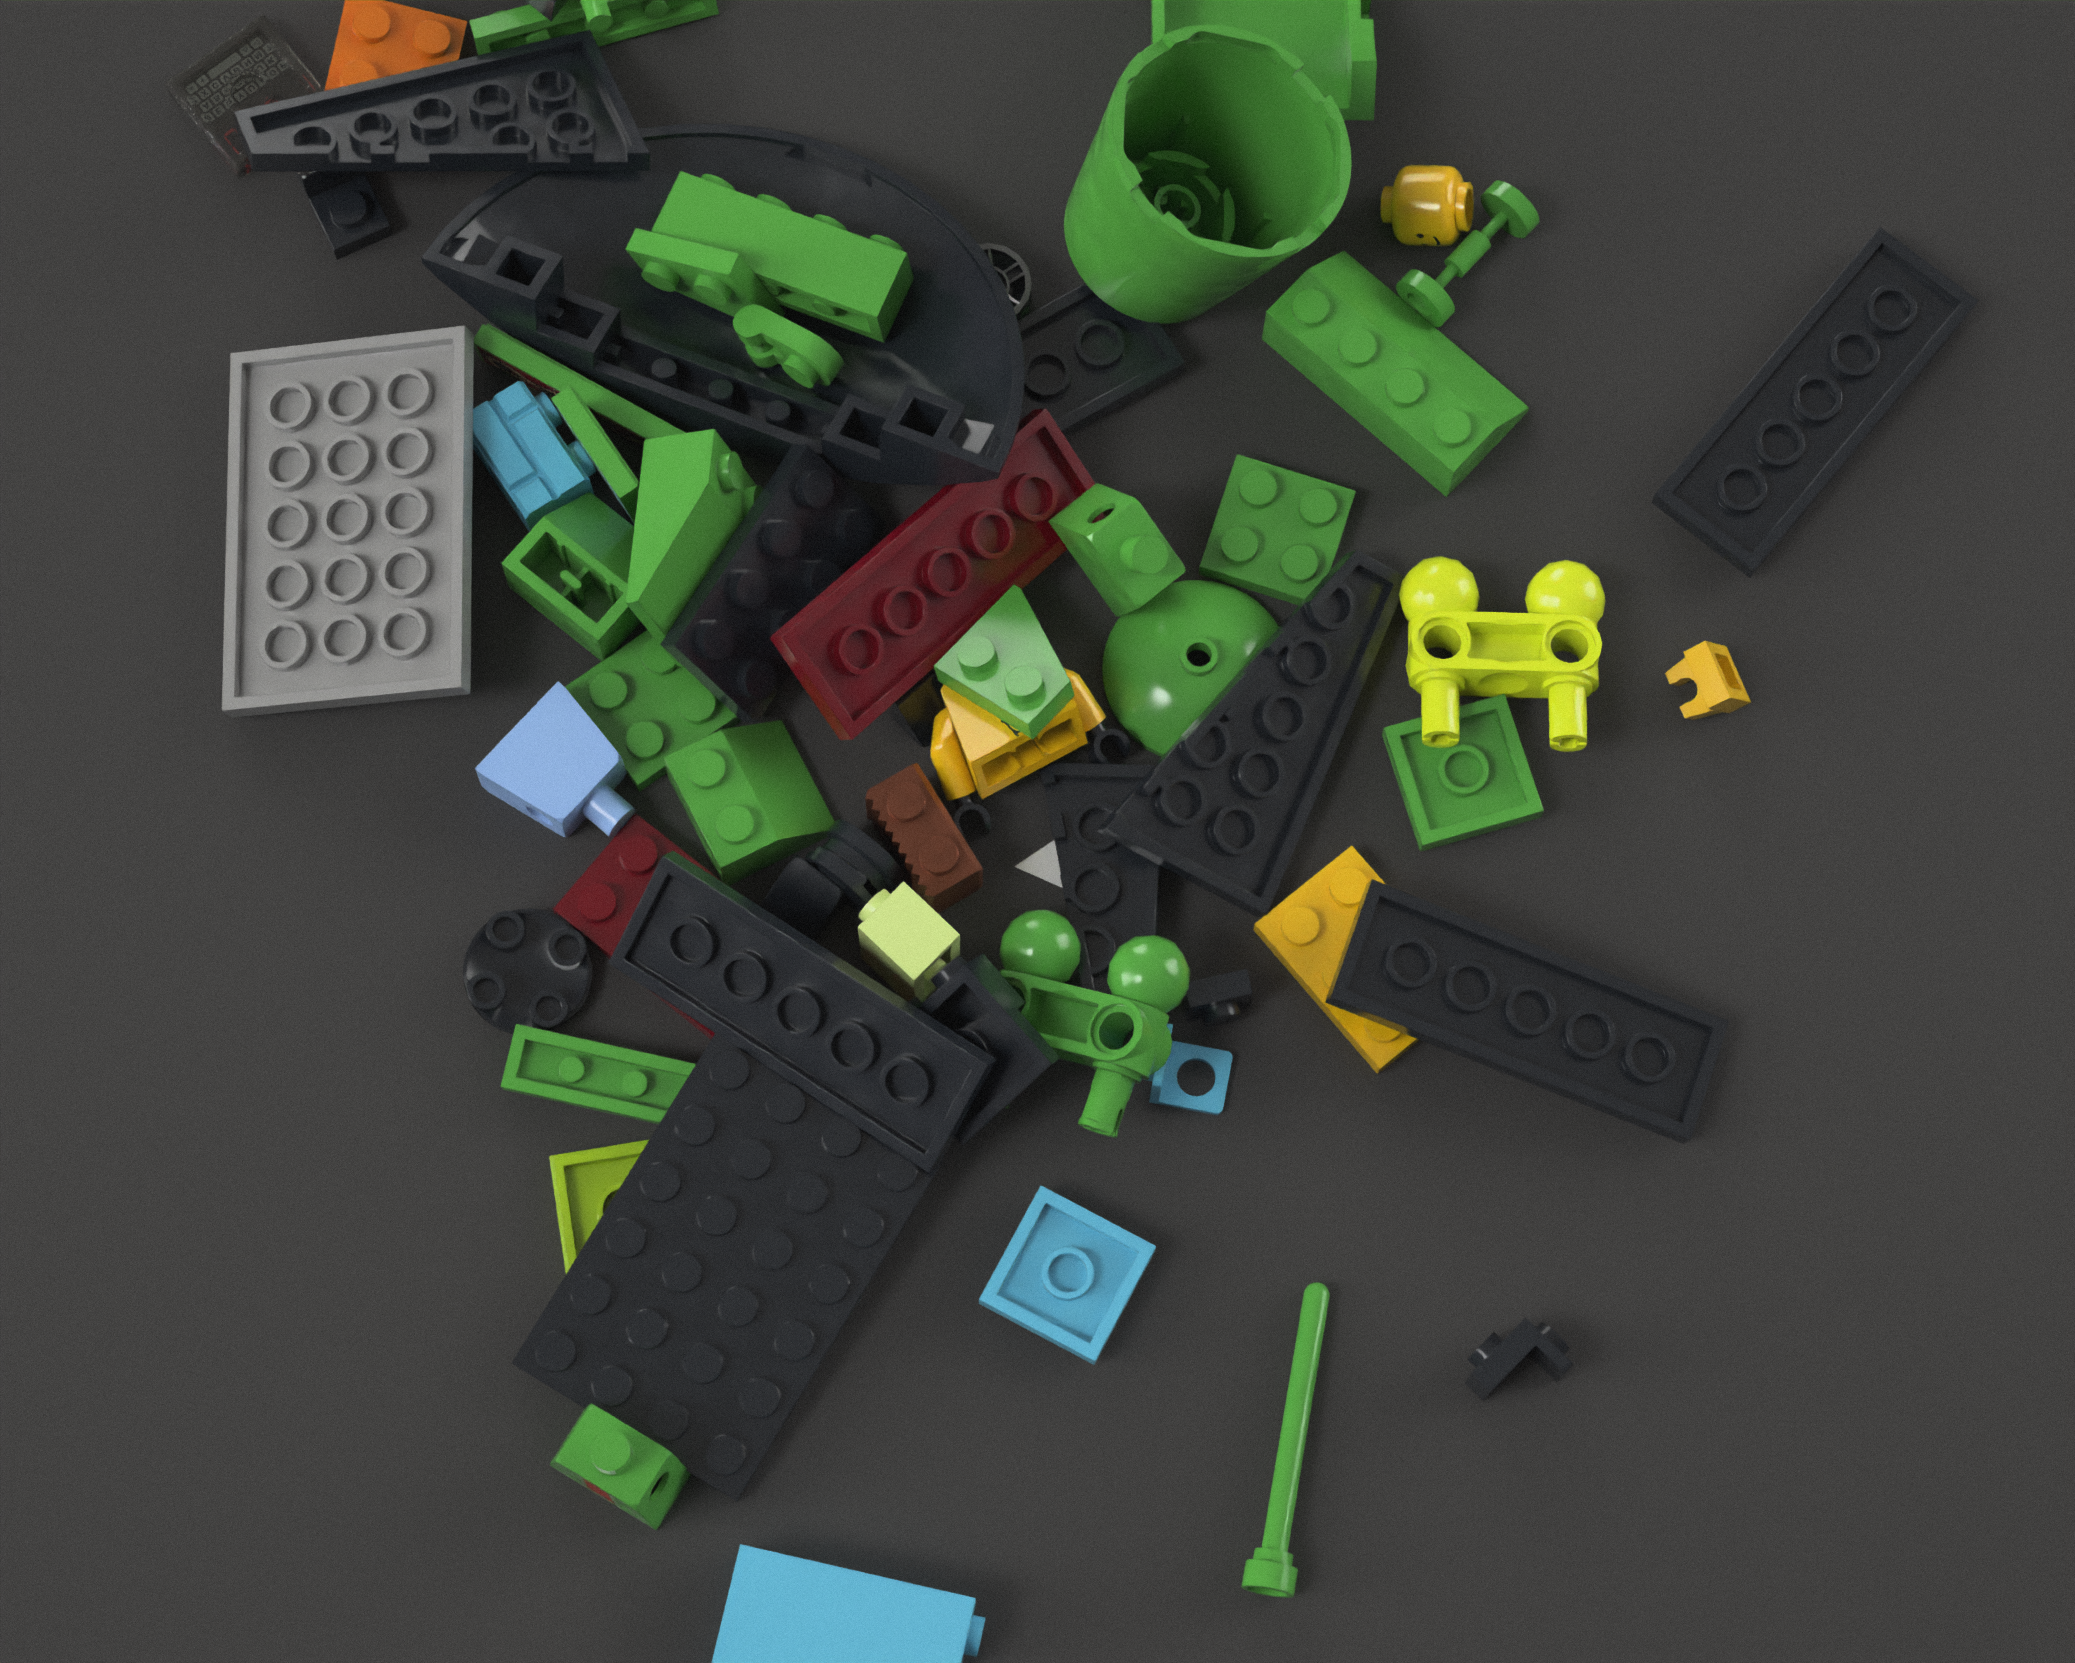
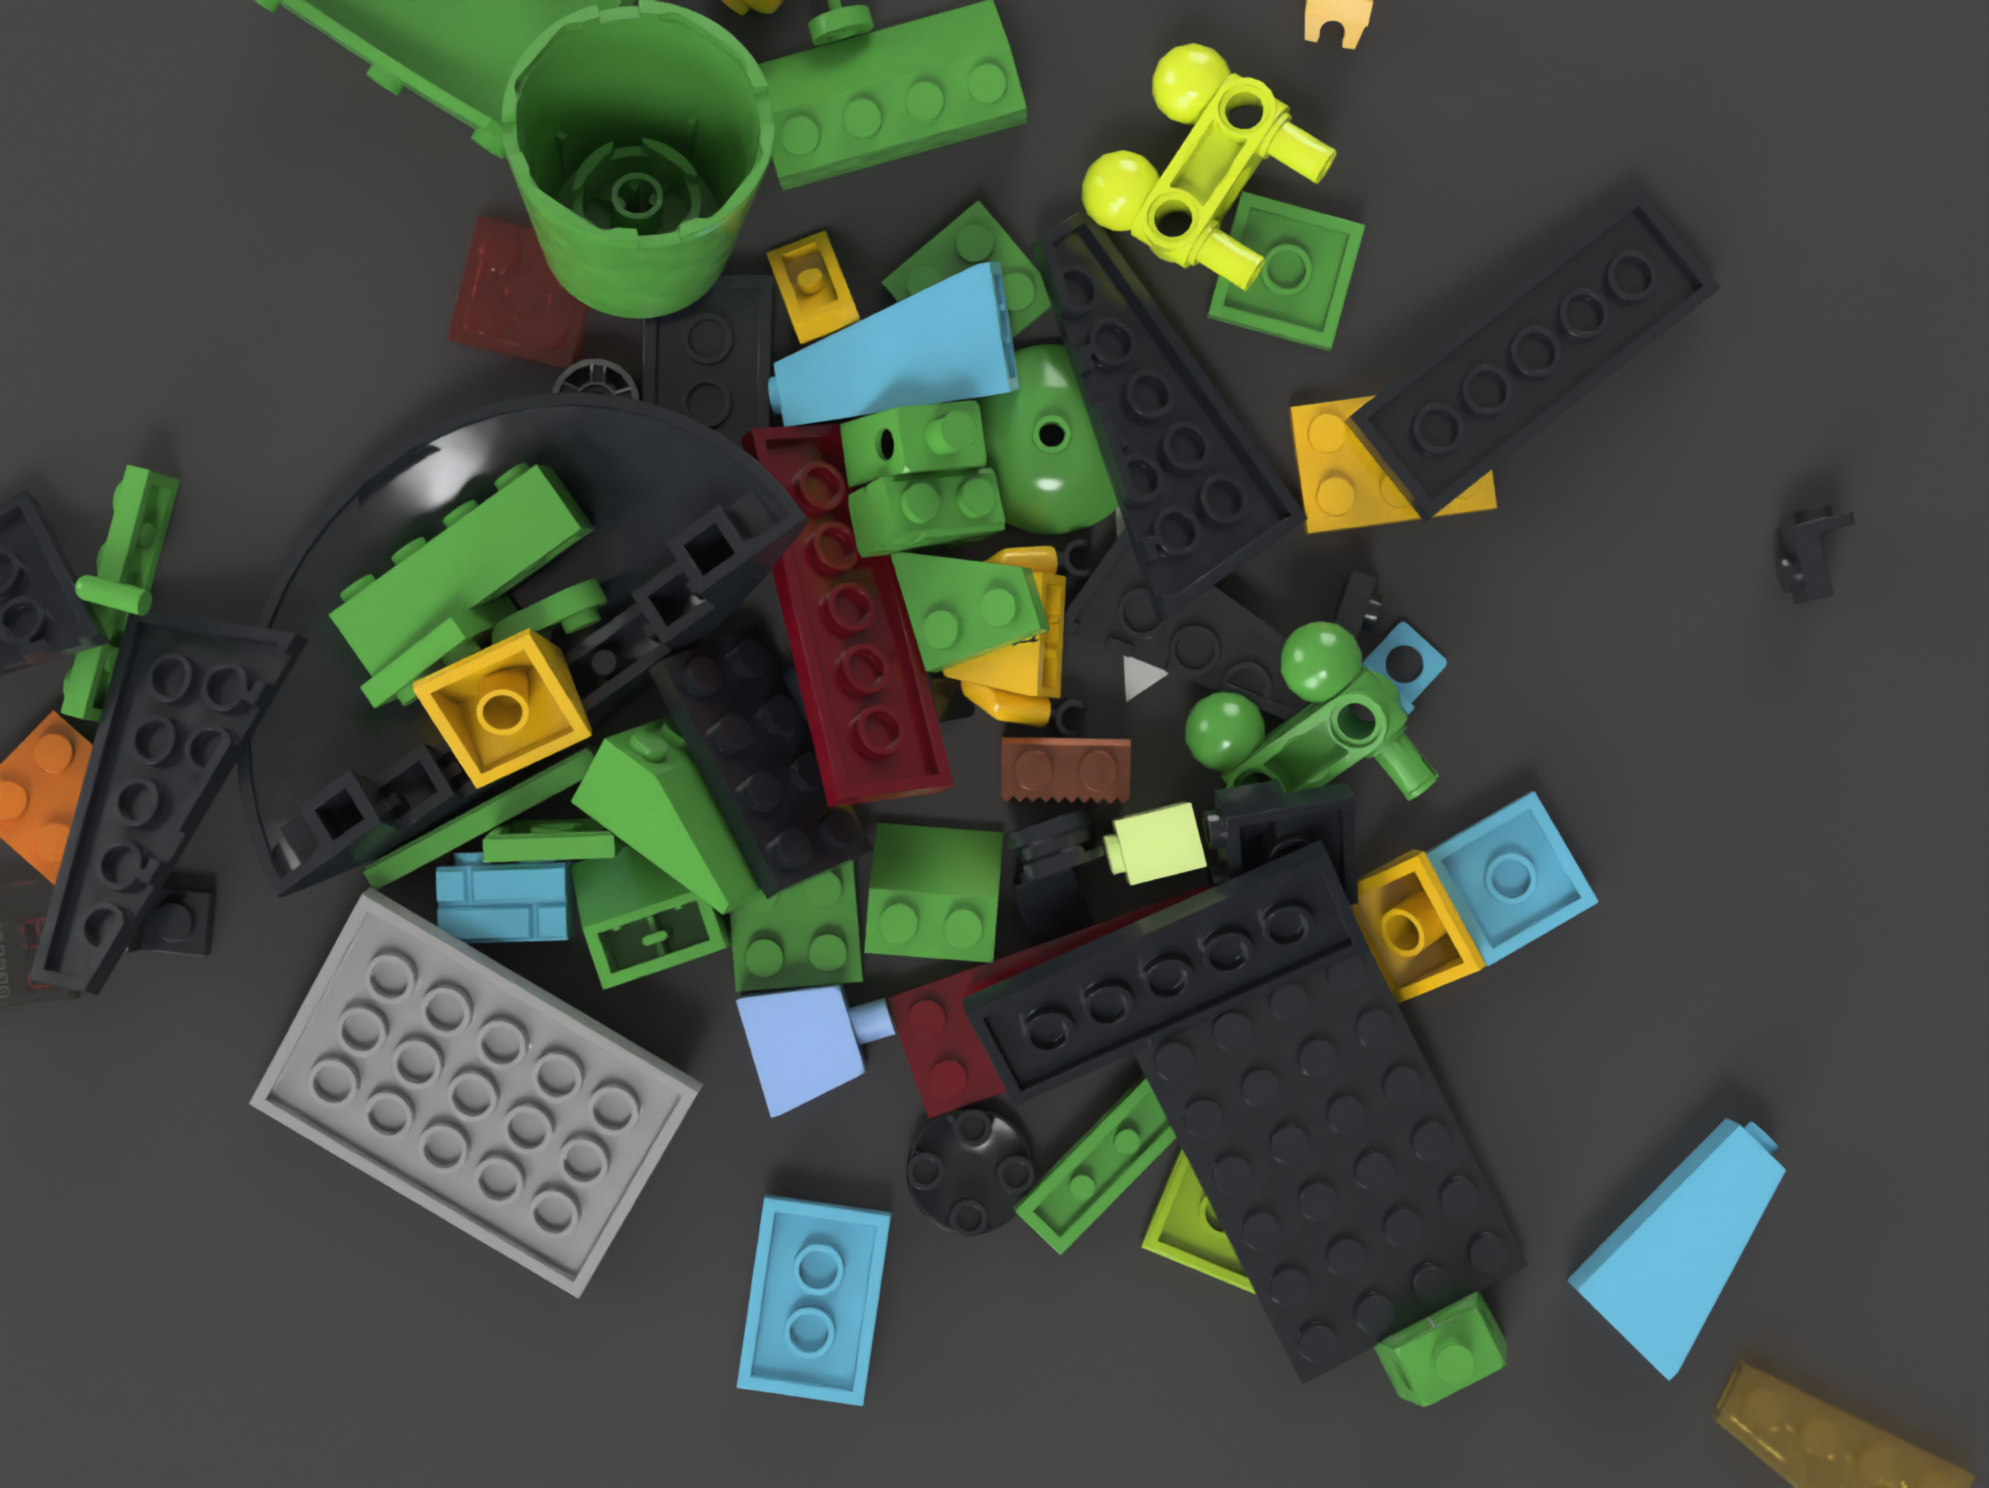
camera: 55 degrees left, 15 degrees up
bright green piece [1241,1282,1330,1598] -> none
none -> yellow slope [412,628,592,789]
none -> clear red plate [447,216,590,370]
none -> medium azure plate [736,1194,892,1406]
none -> yellow slope [766,230,861,344]
none -> medium azure slope [768,262,1020,427]
none -> bright green brick [848,468,1006,558]
none -> yellow slope [1350,849,1486,1004]

